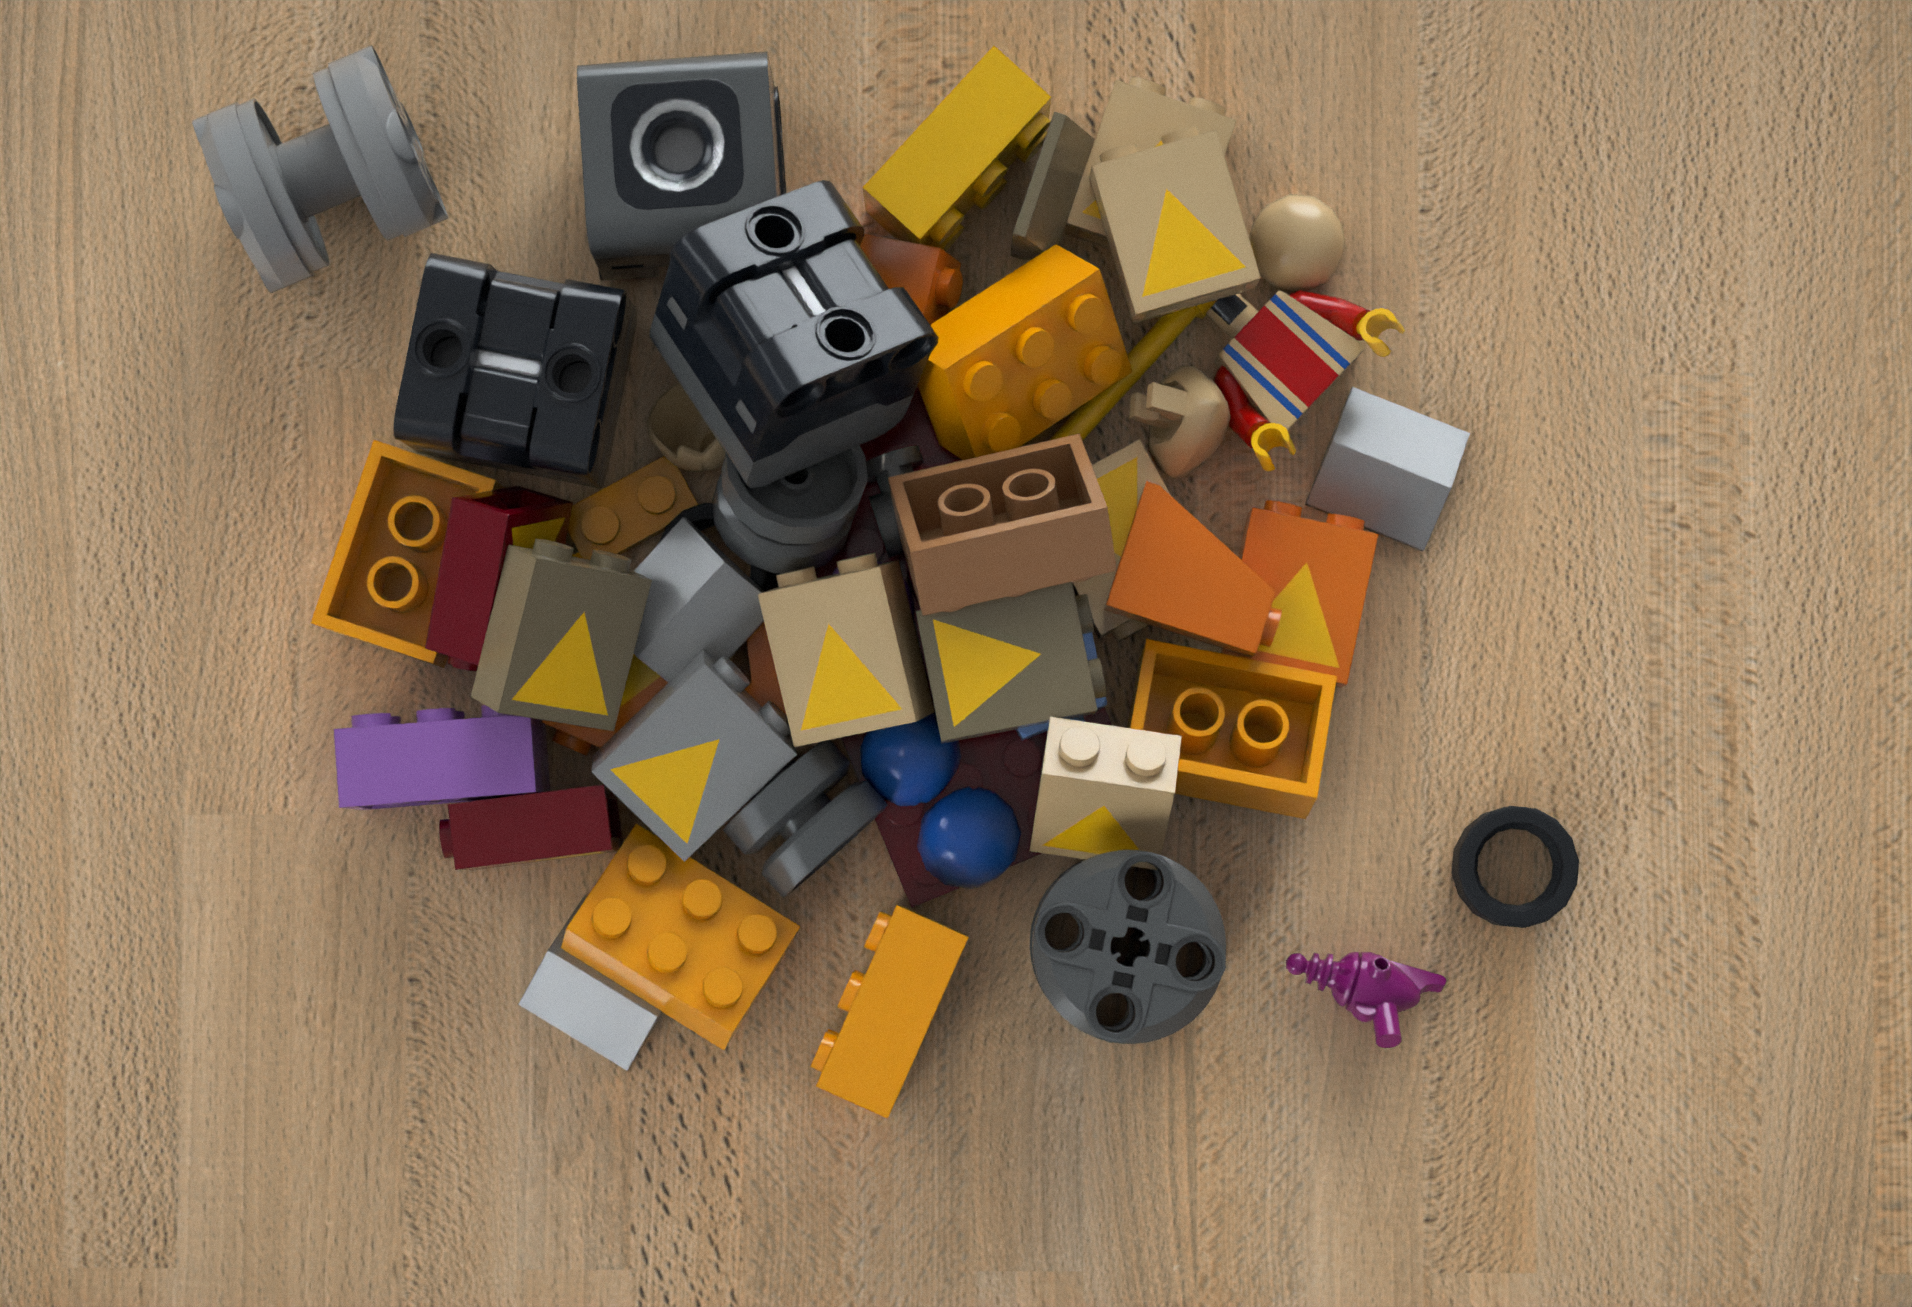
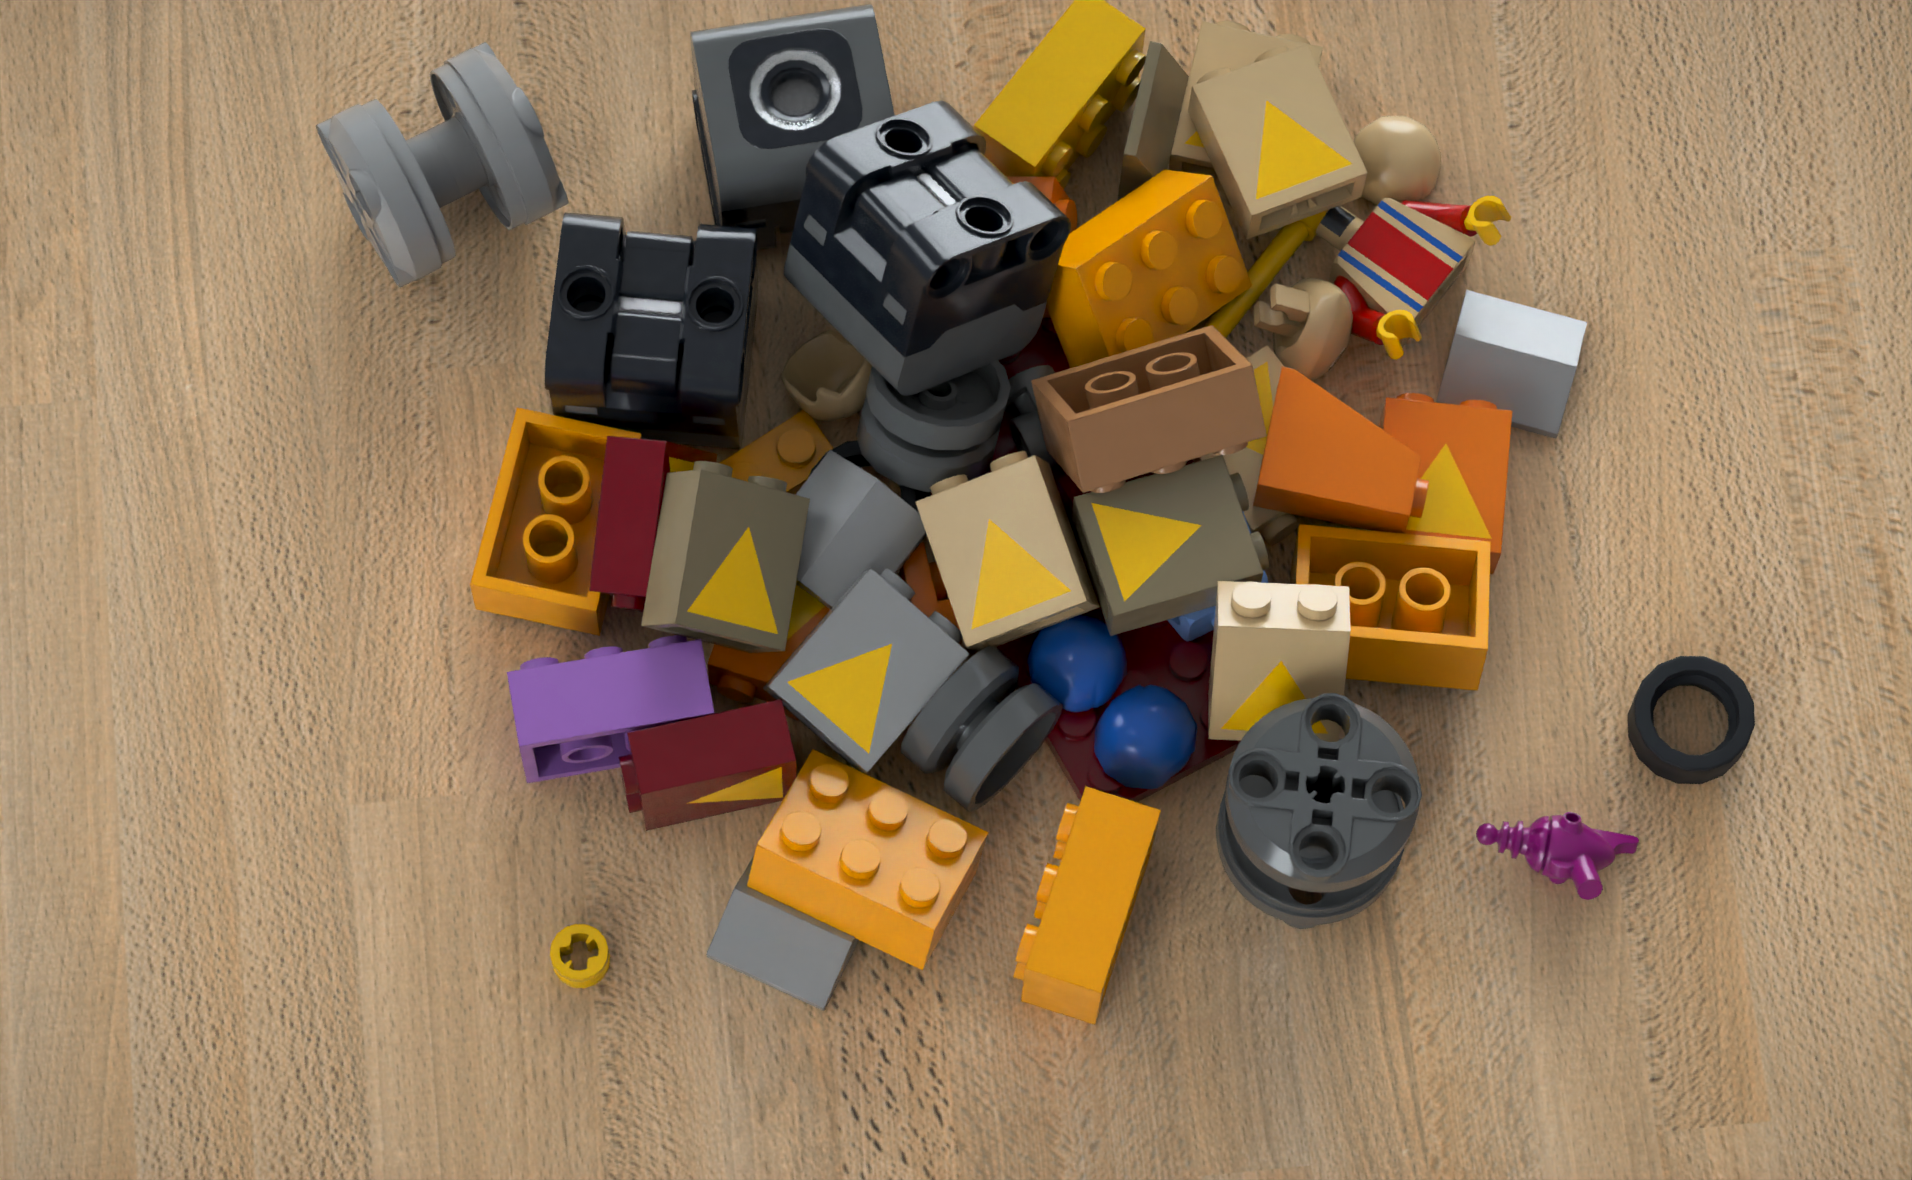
camera: 10 degrees left, 15 degrees down
none -> yellow bush [550,924,610,988]

